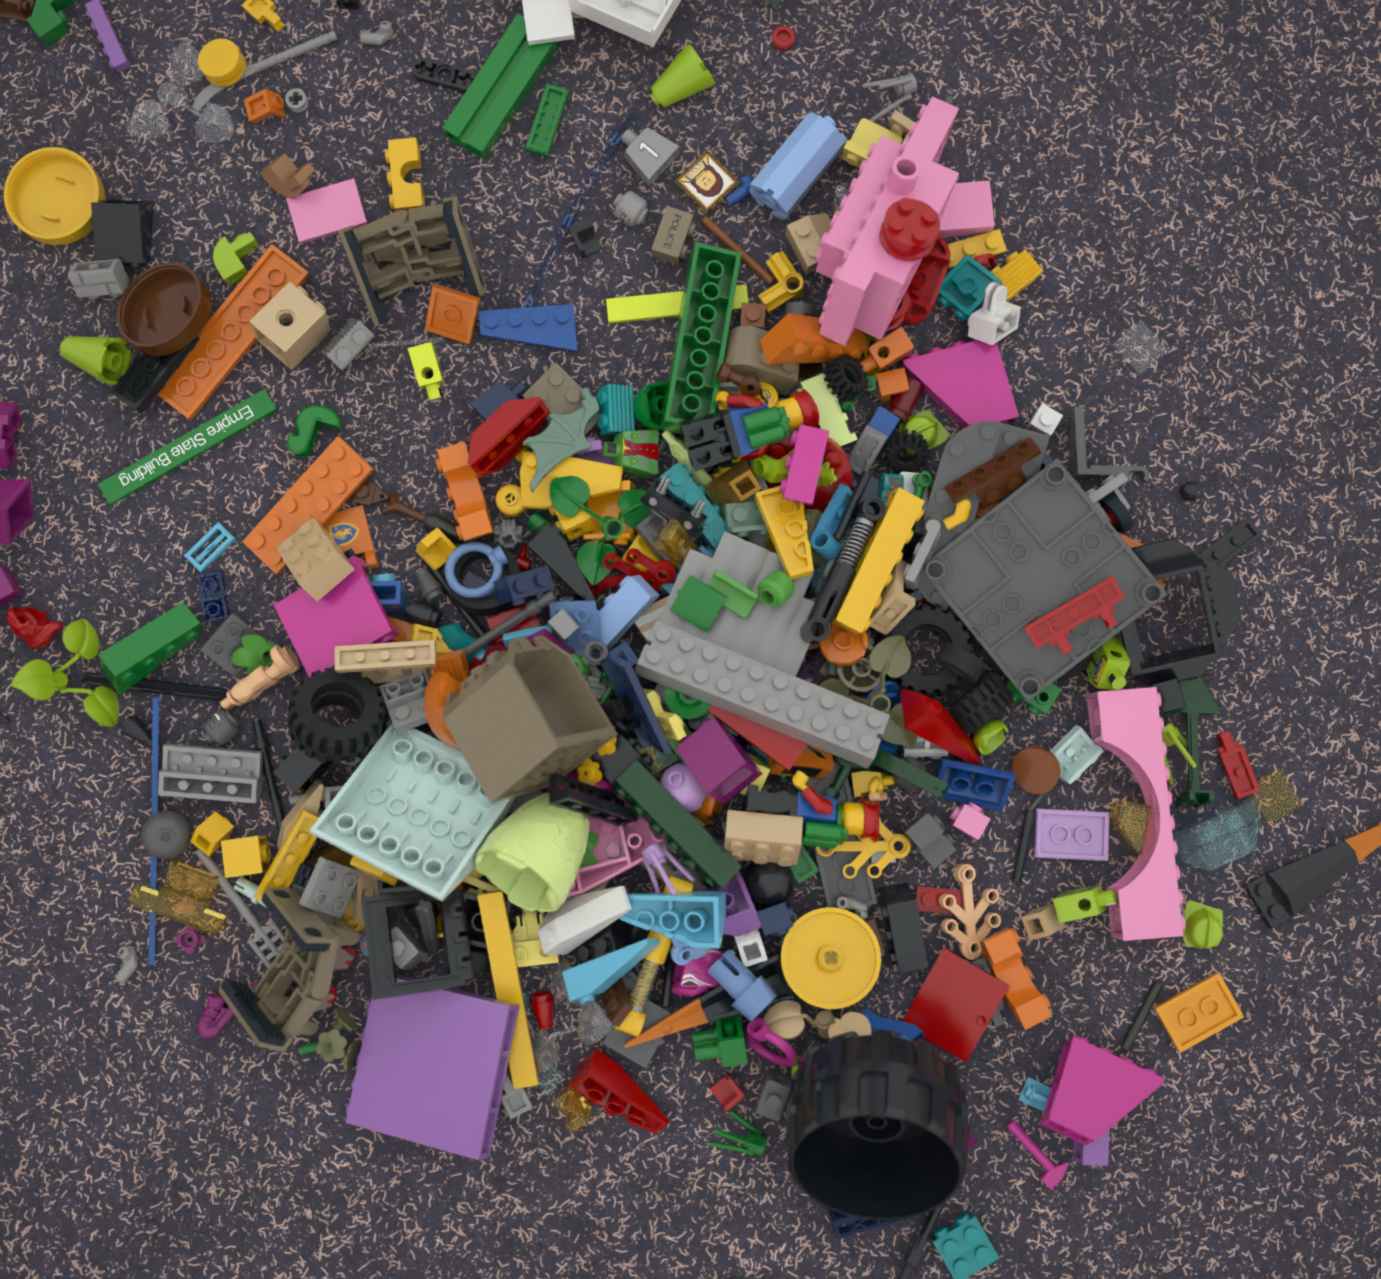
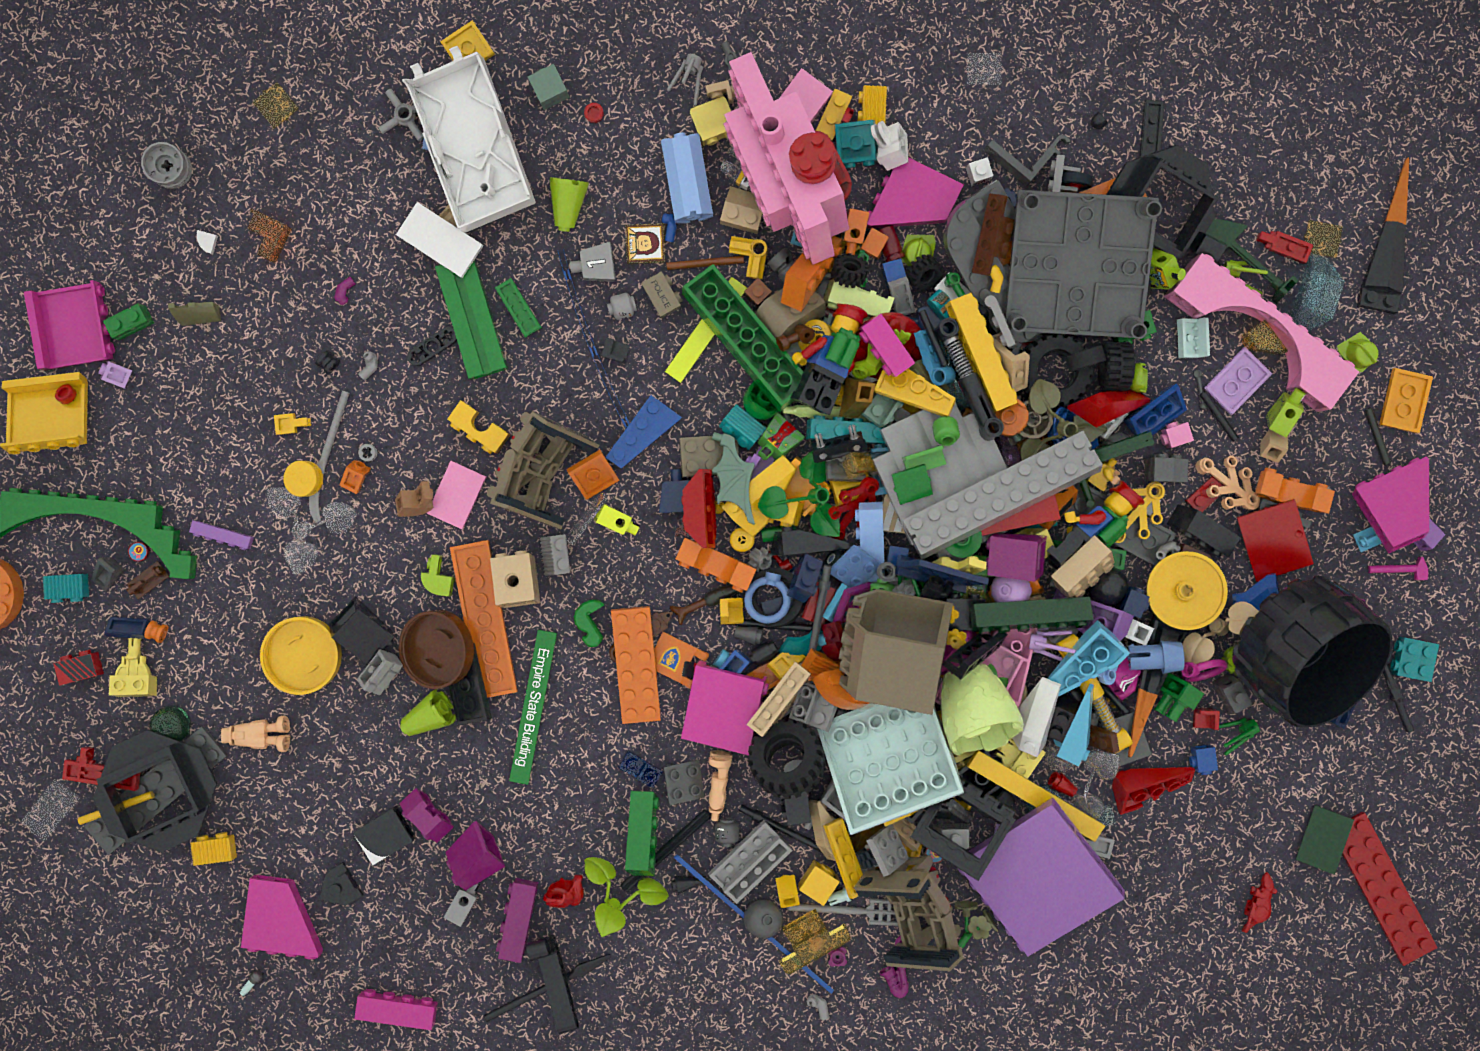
camera: 45 degrees left, 5 degrees up
medium azure tile [184,522,236,573] -> none
bright green plate [231,634,276,675] -> none
tan brick [276,517,355,602] -> none
light grey slope [546,608,580,641] -> none
clear yellow panel [554,1086,592,1133] -> none
dark orange tile [1012,746,1061,794] -> none
red hinge [1024,576,1126,655] -> none
none -> blue brick [1189,744,1218,775]

